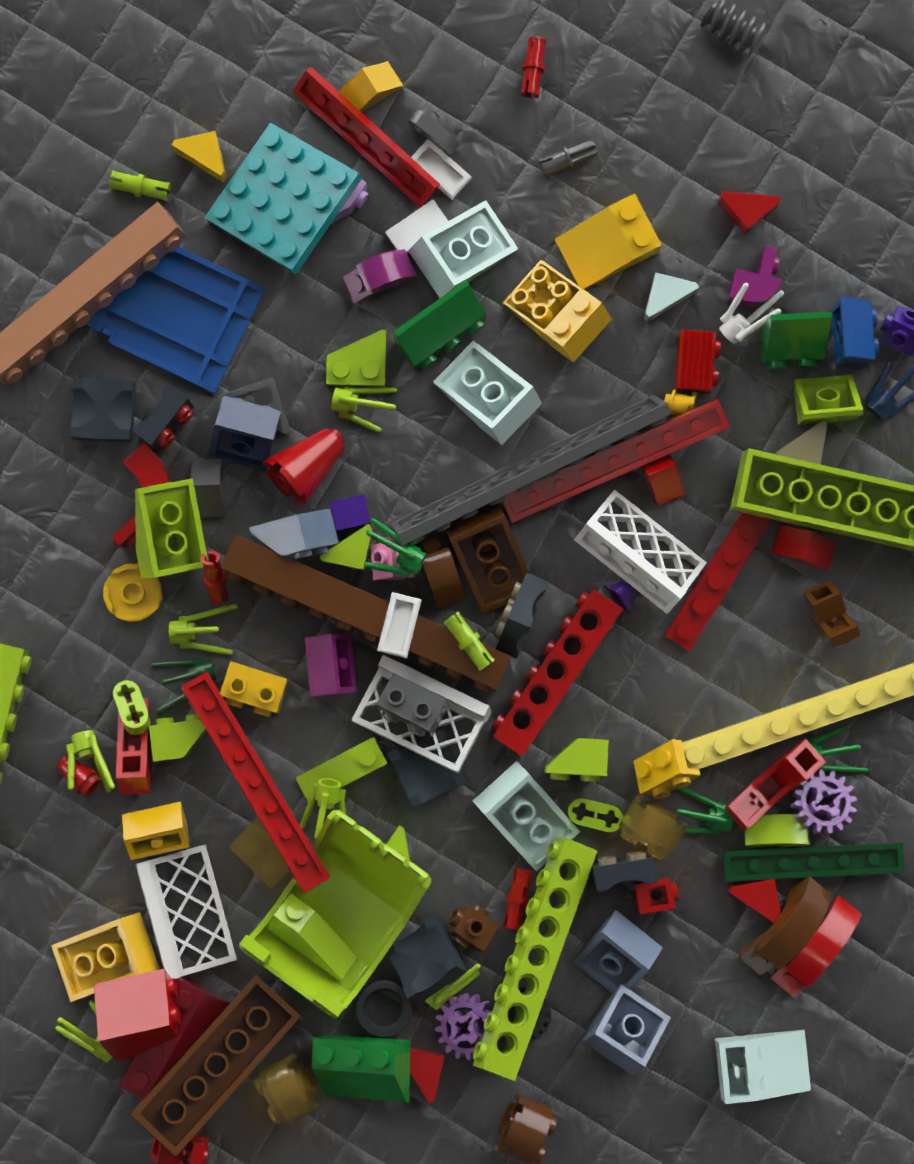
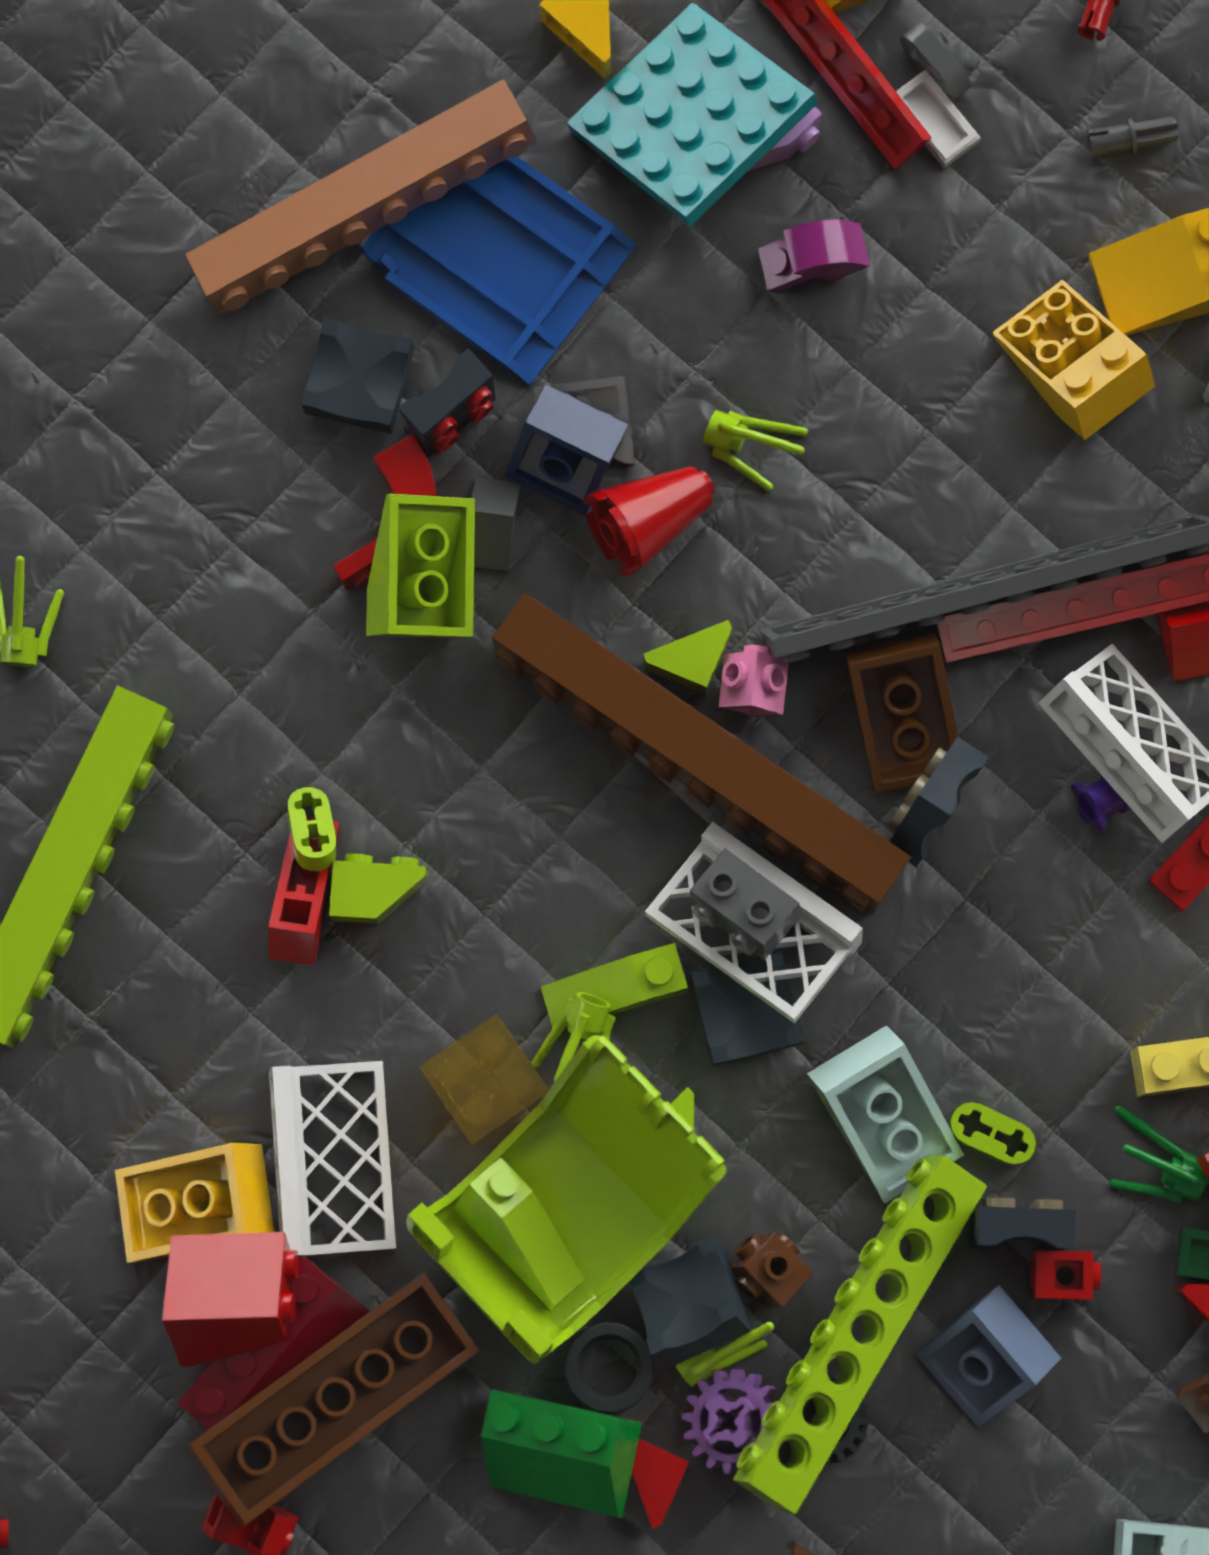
camera: 15 degrees right, 5 degrees down
lime plant [55,1000,112,1063] -> none
red cone [57,754,101,797] -> none
lime plant [66,730,115,793] -> none
yellow tile [103,563,163,622] -> none
lime pin [109,170,171,201] -> none
yellow brick [122,802,190,860] -> none
dark green plant [151,657,217,714] -> none
lime plant [169,603,238,655] -> none
red plate [181,672,331,894] -> none
red pin [201,551,228,605] -> none
yellow brick [220,661,289,717] -> none
sand blue slope [249,509,339,559] -> none
clear yellow brick [254,1053,320,1125] -> none
magenta brick [305,633,357,697] -> none
lime wing [326,330,387,387] -> none
dark purple brick [330,494,372,534] -> none
green plant [364,518,426,578] -> none
white tile [377,592,422,658] -> none
white tile [385,200,448,254] -> none
green slope [393,280,487,370] -> none
light aqua slope [408,201,518,298] -> none
reddish brown brick [416,535,466,608] -> none
light aqua slope [433,340,542,445] -> none
lime pin [443,611,495,671] -> none
red brick [491,589,623,757] -> none
red pin [502,868,533,930] -> none
lime slope [544,738,609,782] -> none
sand blue slope [582,984,671,1075] -> none
clear yellow brick [619,794,688,860] -> none
yellow bracket [633,739,701,799] -> none

